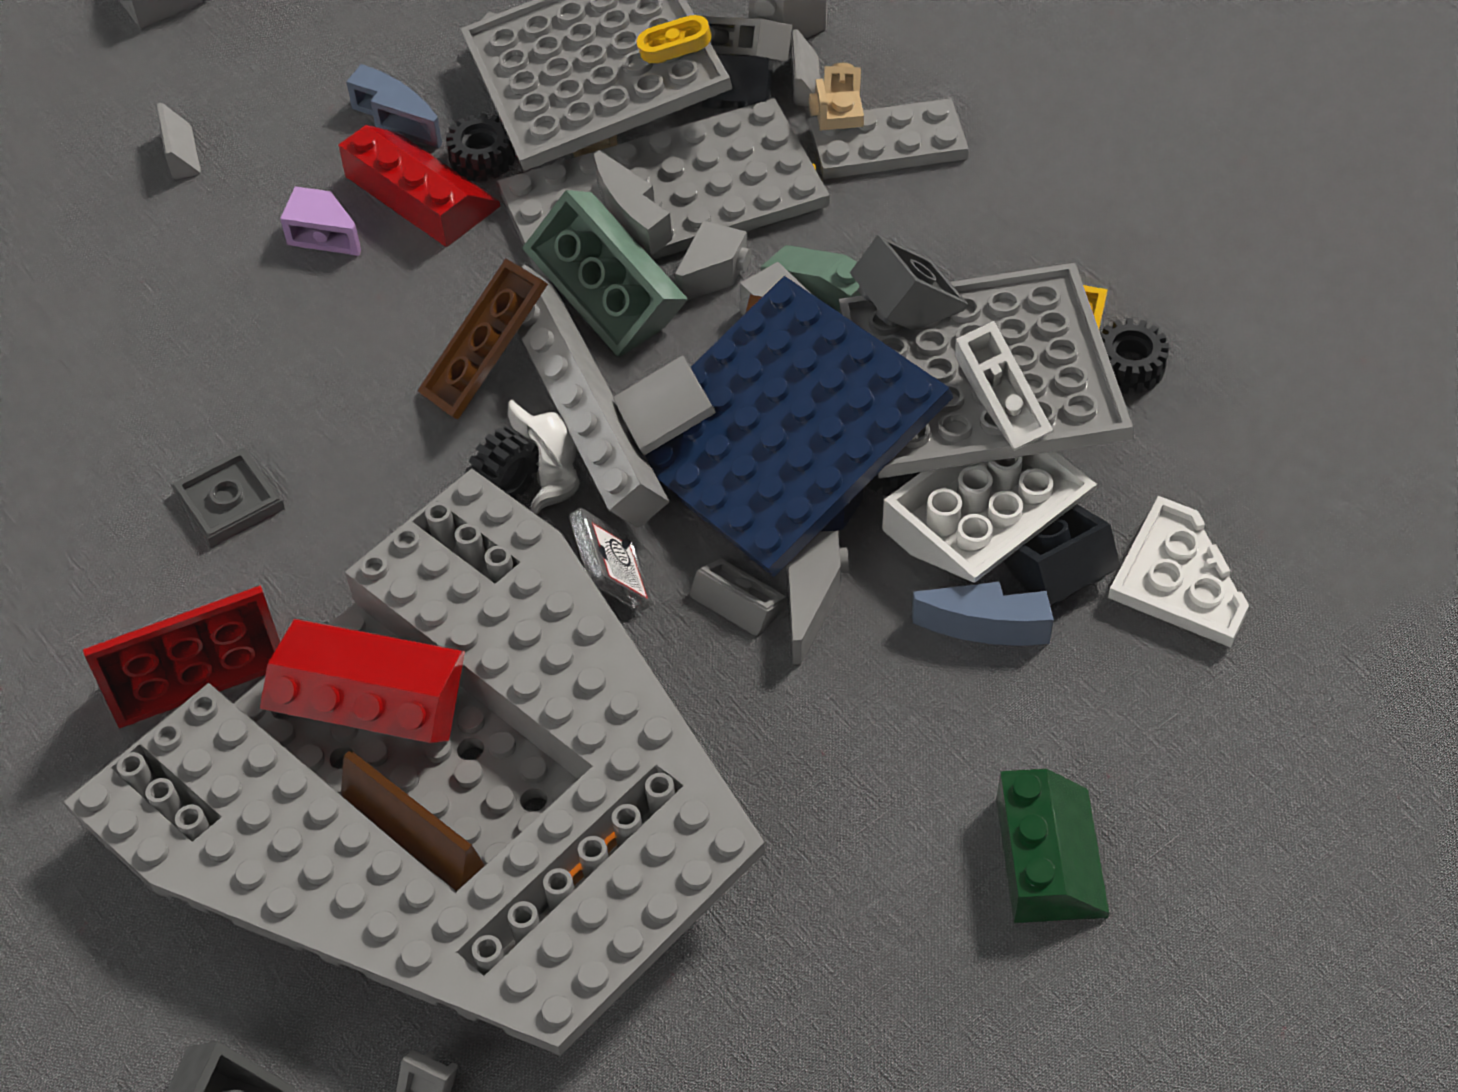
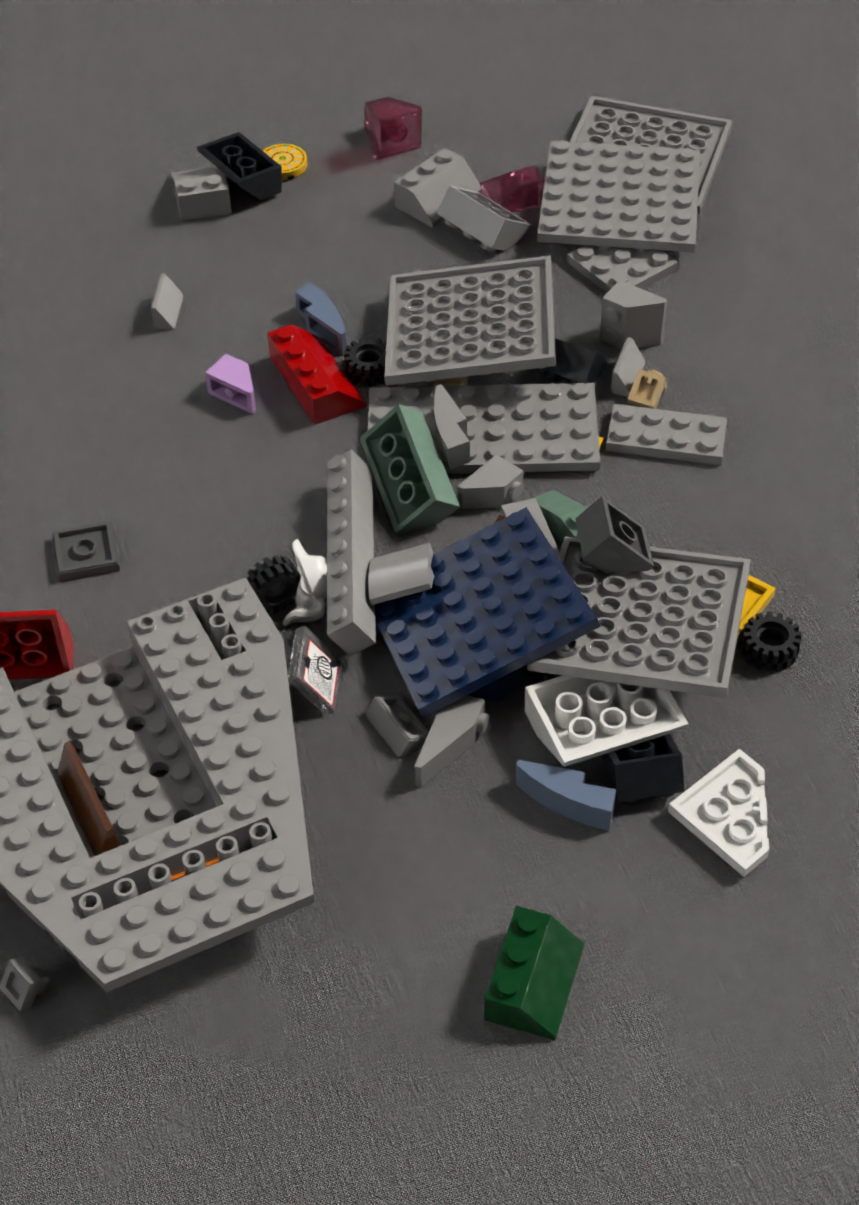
camera: 20 degrees right, 5 degrees down
red slope [260,619,465,743] -> none
reddish brown slope [417,258,548,420] -> none
yellow plate [636,15,711,64] -> none
light grey slope [702,16,792,62] -> none
tan bracket [809,79,864,131] -> none
white slope [955,321,1053,451] -> none

